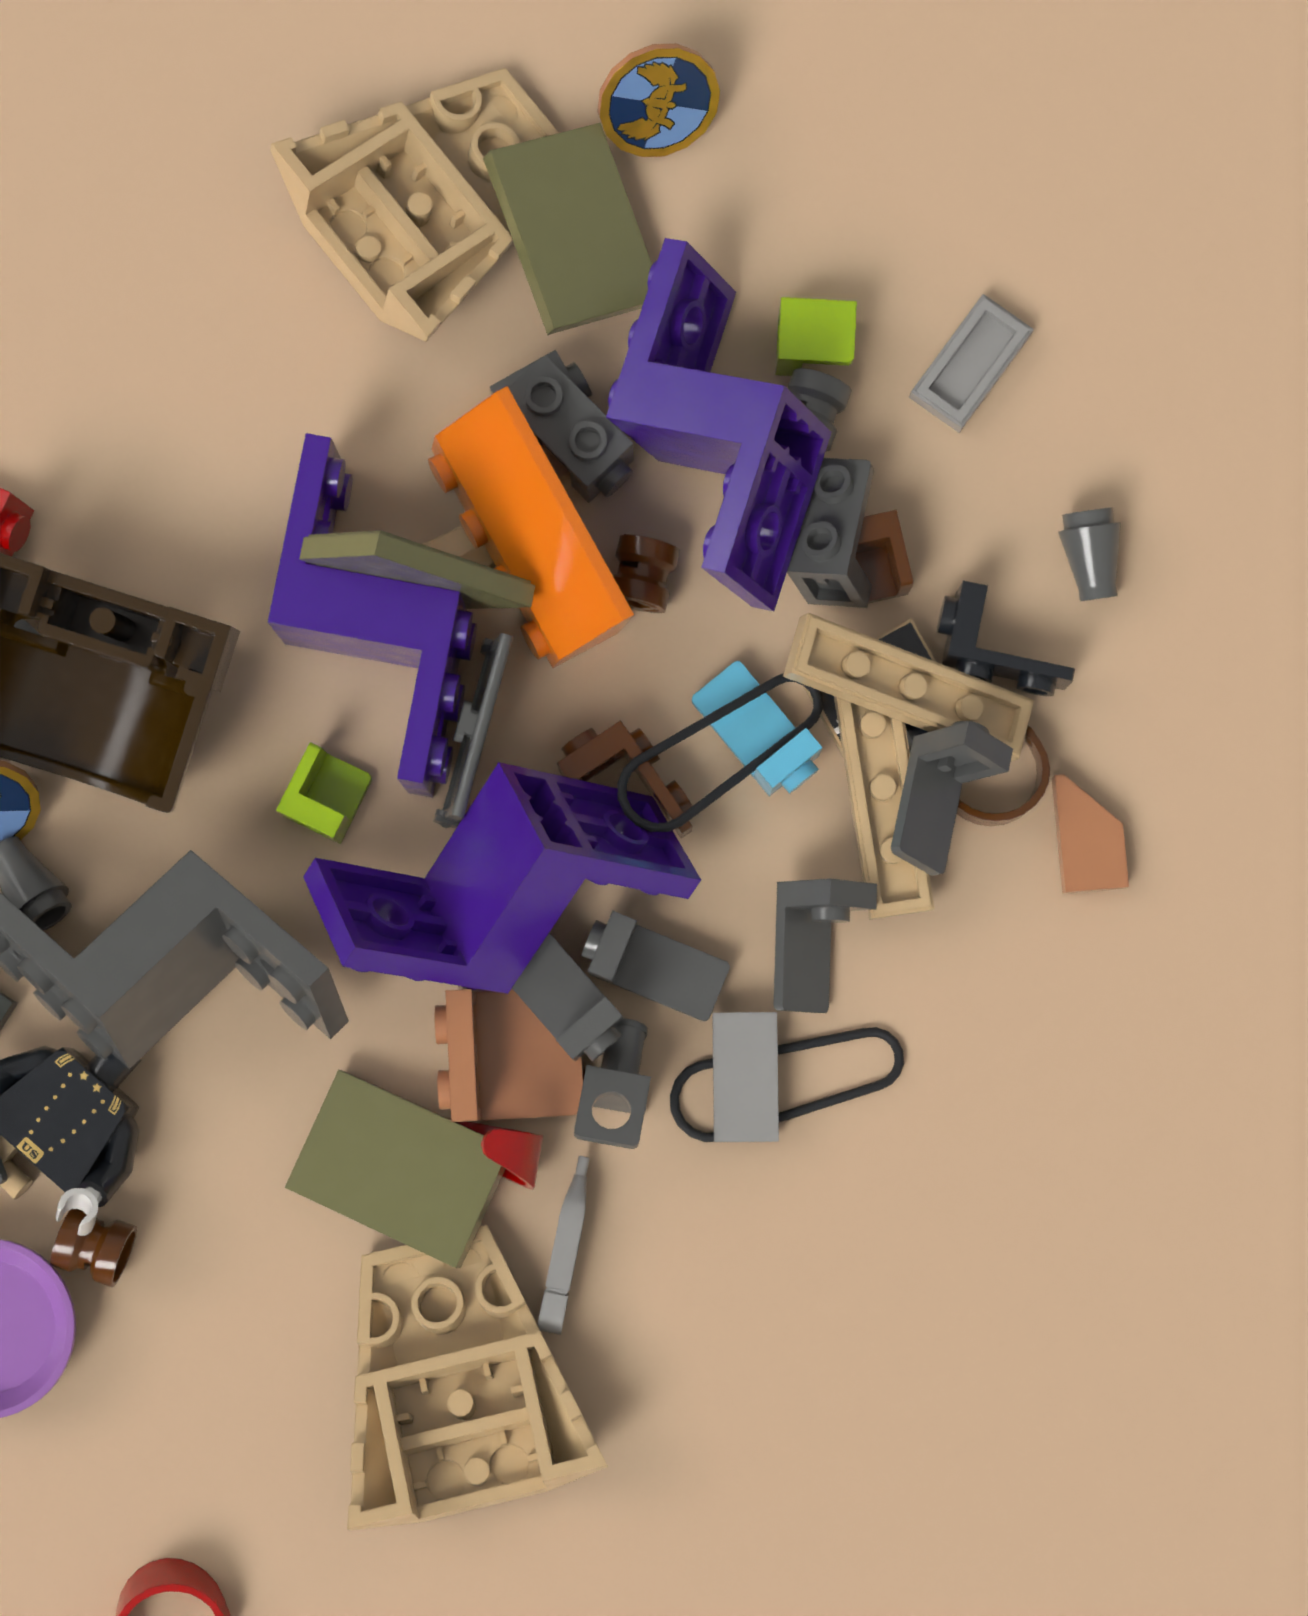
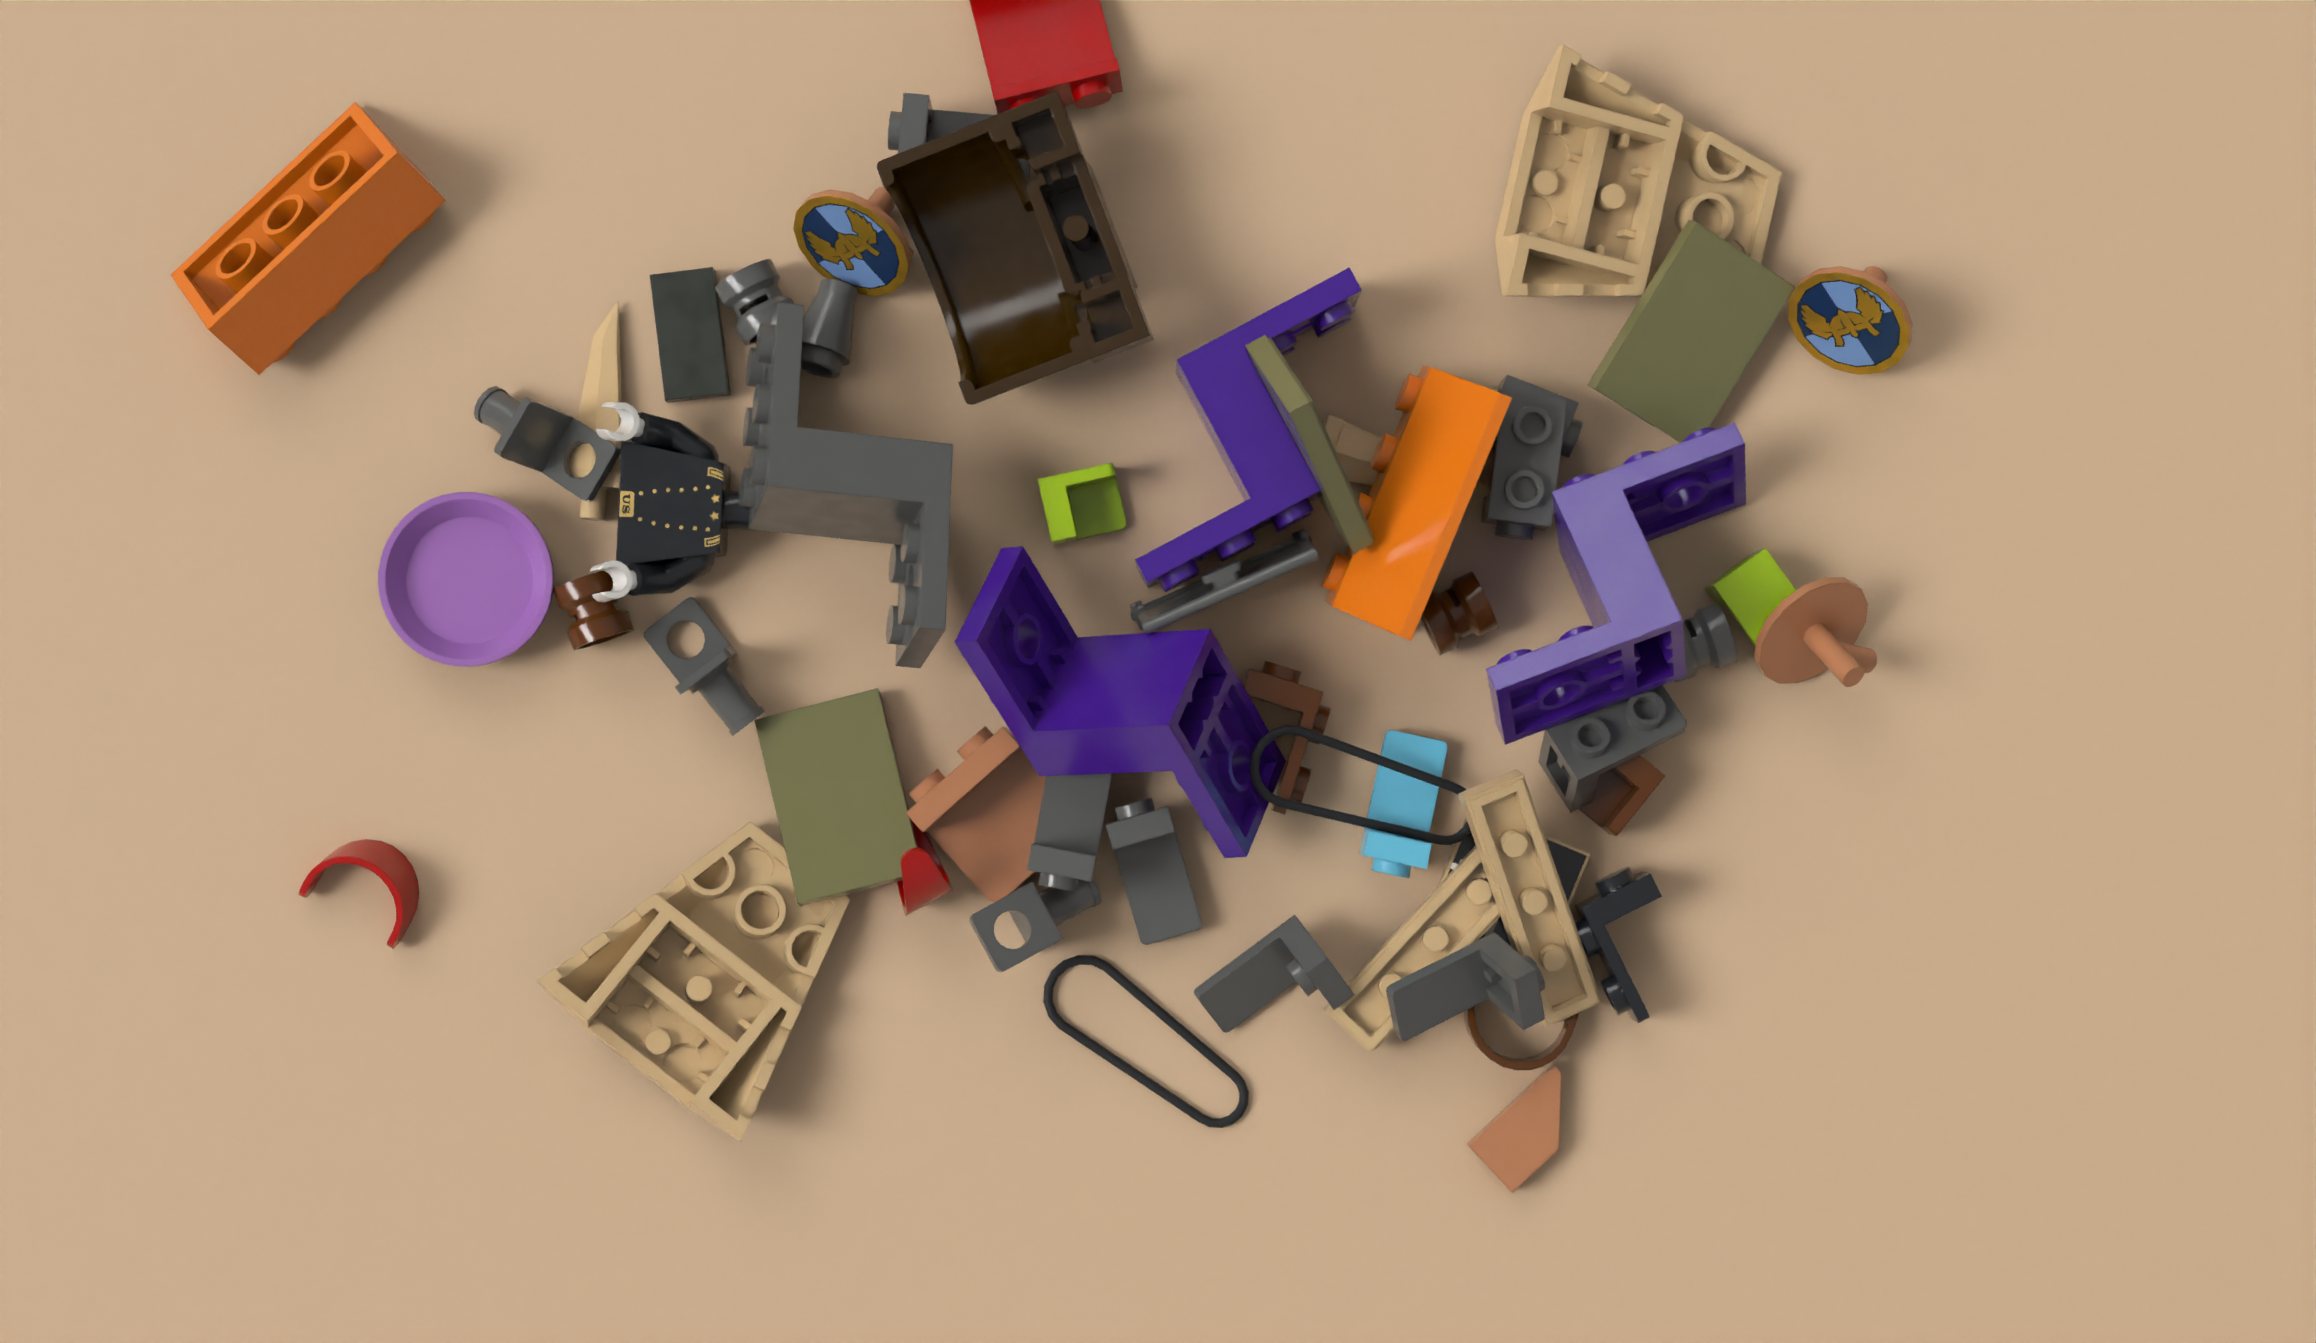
camera: 55 degrees right, 5 degrees up
light grey piece [538,1156,590,1335] -> none
light grey tile [712,1012,779,1142] -> none
light grey tile [909,294,1034,433] -> none
dark grey cone [1058,507,1121,601] -> none
none -> dark grey bracket [644,597,765,736]
none -> nougat shield [1754,577,1877,687]

